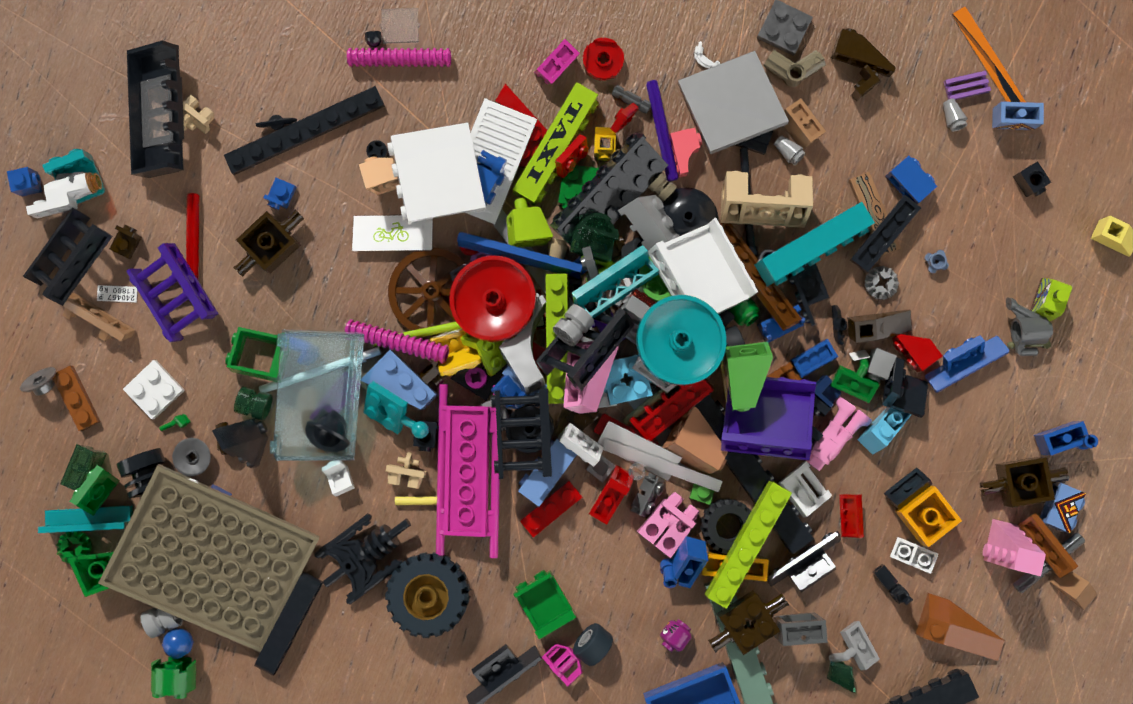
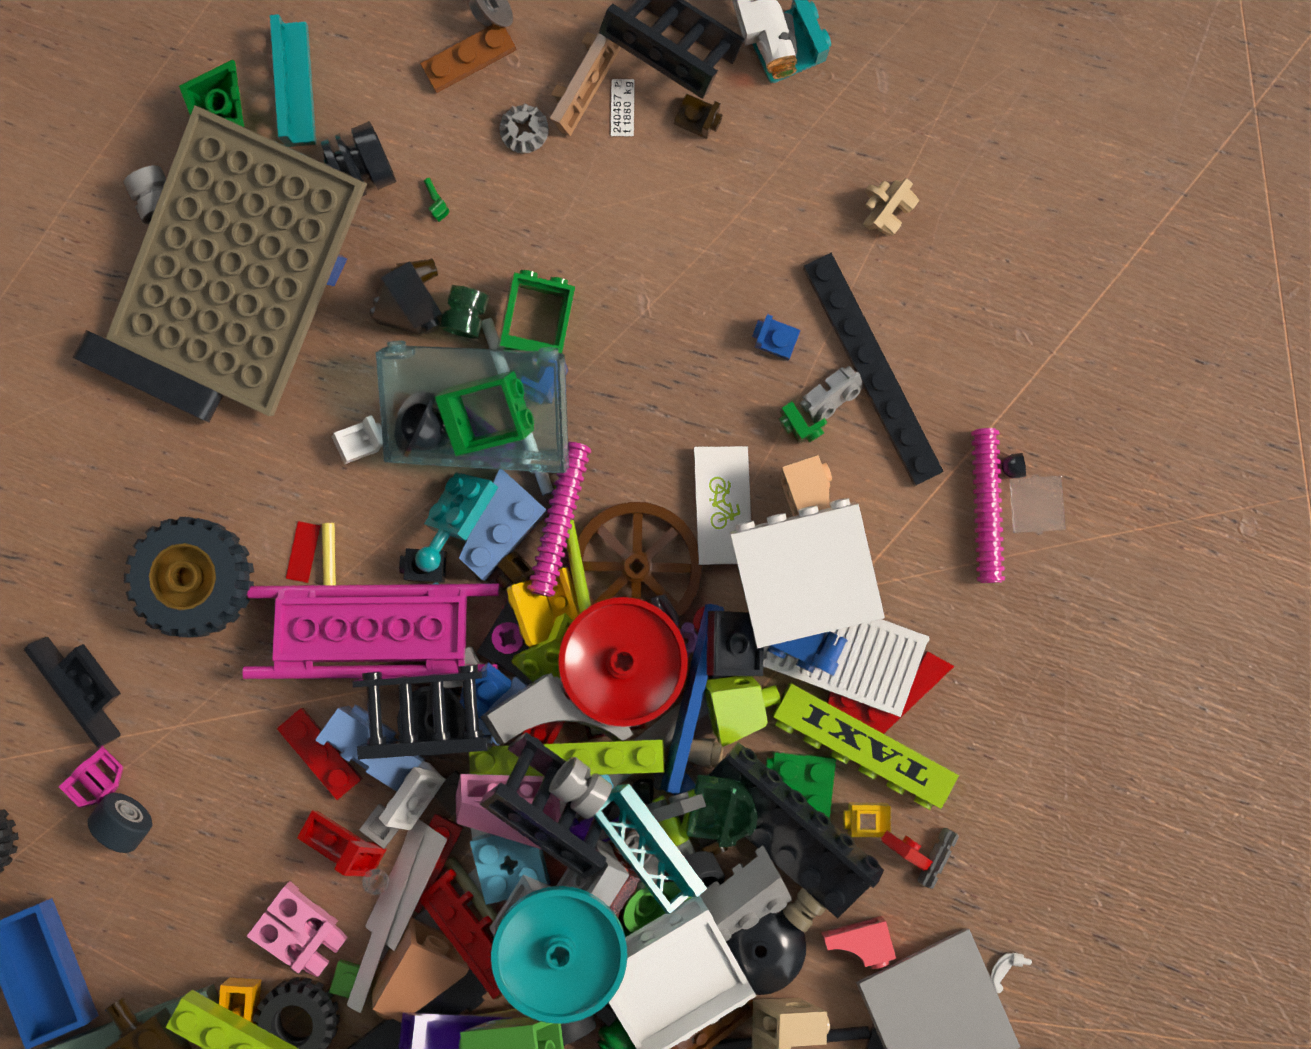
camera: 85 degrees right, 0 degrees up
green gear [55,531,91,564] -> none
clear green hinge [60,444,107,491] -> none
green plate [69,465,120,516] -> none
white plate [123,360,185,419] -> none
dark purple fence [126,243,218,343] -> none
black window [127,40,184,178] -> none
green brick [151,656,196,699] -> none
blue piece [162,628,194,659] -> none
flat silver piece [172,438,211,476] -> none
red axle [186,193,200,280] -> none
dark brown brick [233,209,304,277] -> none
black piece [255,115,297,130] -> none
black bar [315,513,411,605] -> none
black wheel [366,140,389,158] -> none
tan hips [386,452,427,489] -> none
green panel [513,570,576,640] -> none
dark pink hinge [534,39,580,85] -> none
red plate [555,134,589,178] -> none
red plate [583,37,624,81] -> none
dark grey hinge [631,472,665,518] -> none
dark purple axle [646,80,678,182] -> none
blue hinge [660,536,708,588] -> none
magenta head [660,619,692,653] -> none
none -> red sticker [286,521,321,583]
none -> green window [435,370,534,456]
none -> light grey gear [499,103,549,153]
none -> black plate [707,611,764,676]
none -> green bracket [778,401,828,443]
none -> light grey hinge [800,366,864,424]

